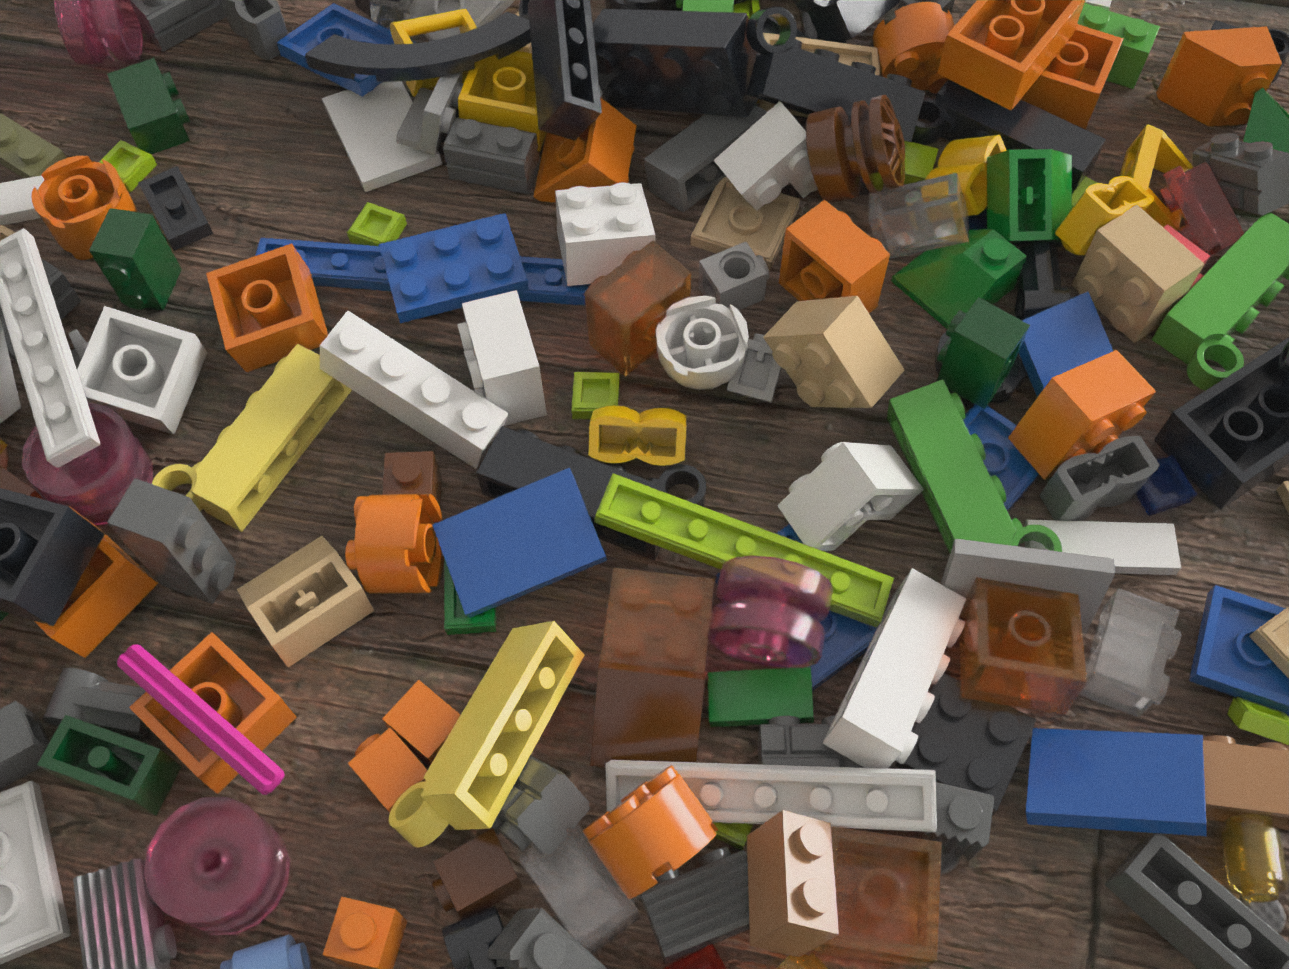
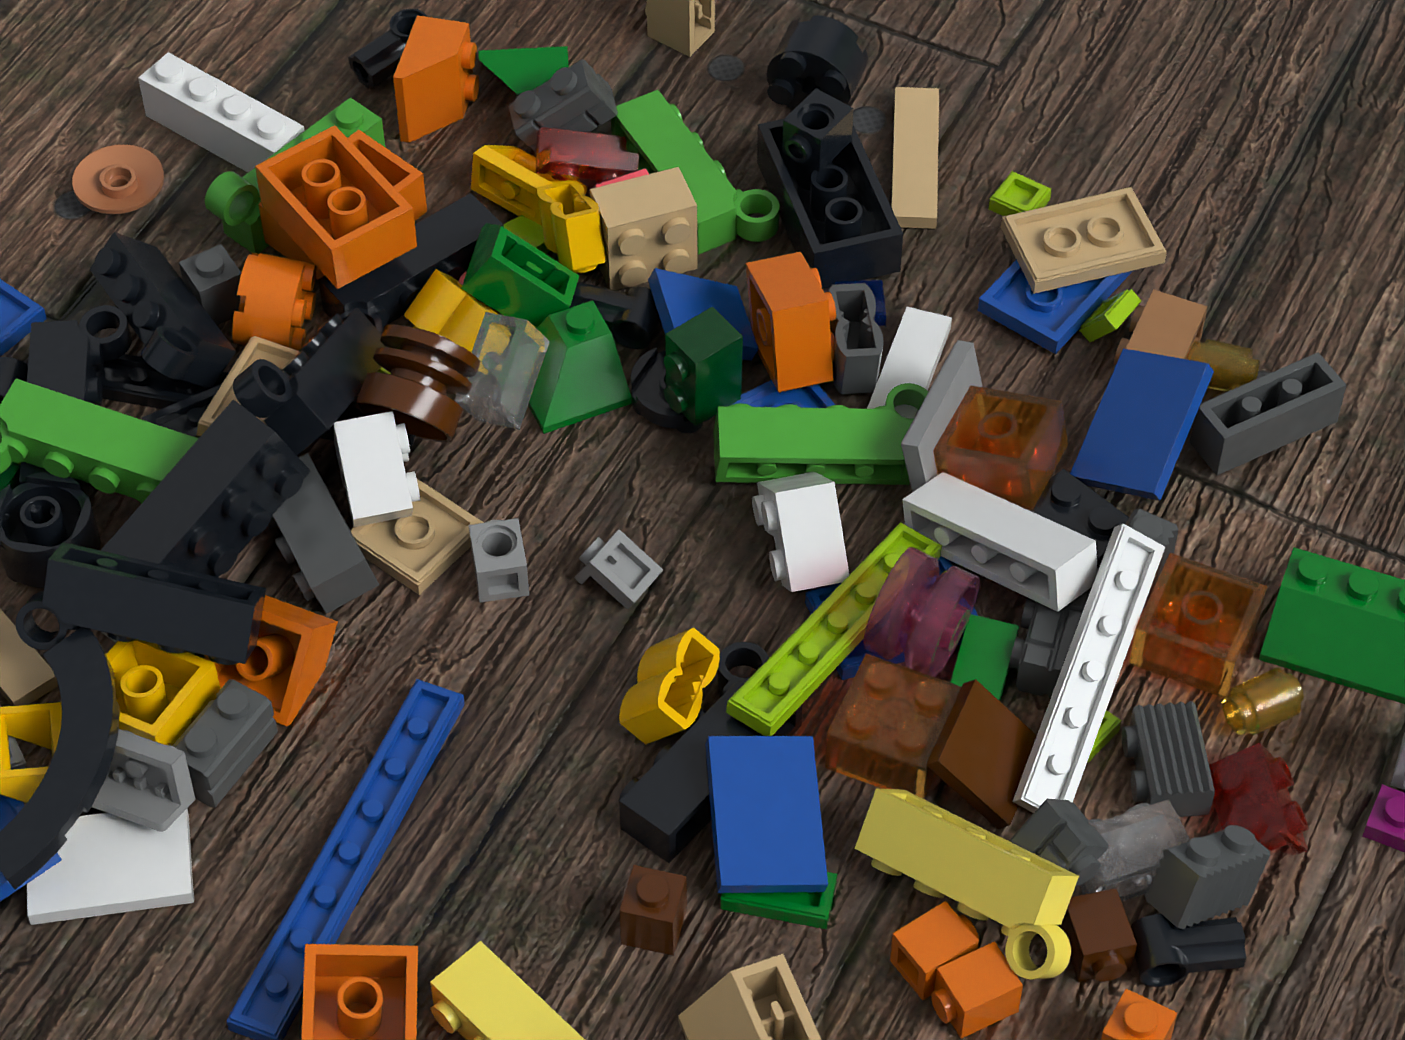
camera: 75 degrees left, 10 degrees down
white brick [320,311,508,469] -> none
orange brick [345,494,444,594] -> none
lime tile [347,202,407,246] -> none
blue plate [379,213,529,323] -> none
white brick [457,290,547,426] -> none
white brick [555,182,655,286] -> none
lime tile [571,372,620,419] -> none
orange brick [582,765,718,899] -> none
clear orange brick [585,241,691,377] -> none
white cylinder [656,296,749,390] -> none
medium nougat brick [747,810,839,957] -> none
tan brick [763,296,904,408] -> none
orange brick [779,200,890,313] -> none
clear brick [1078,588,1181,717] -> none

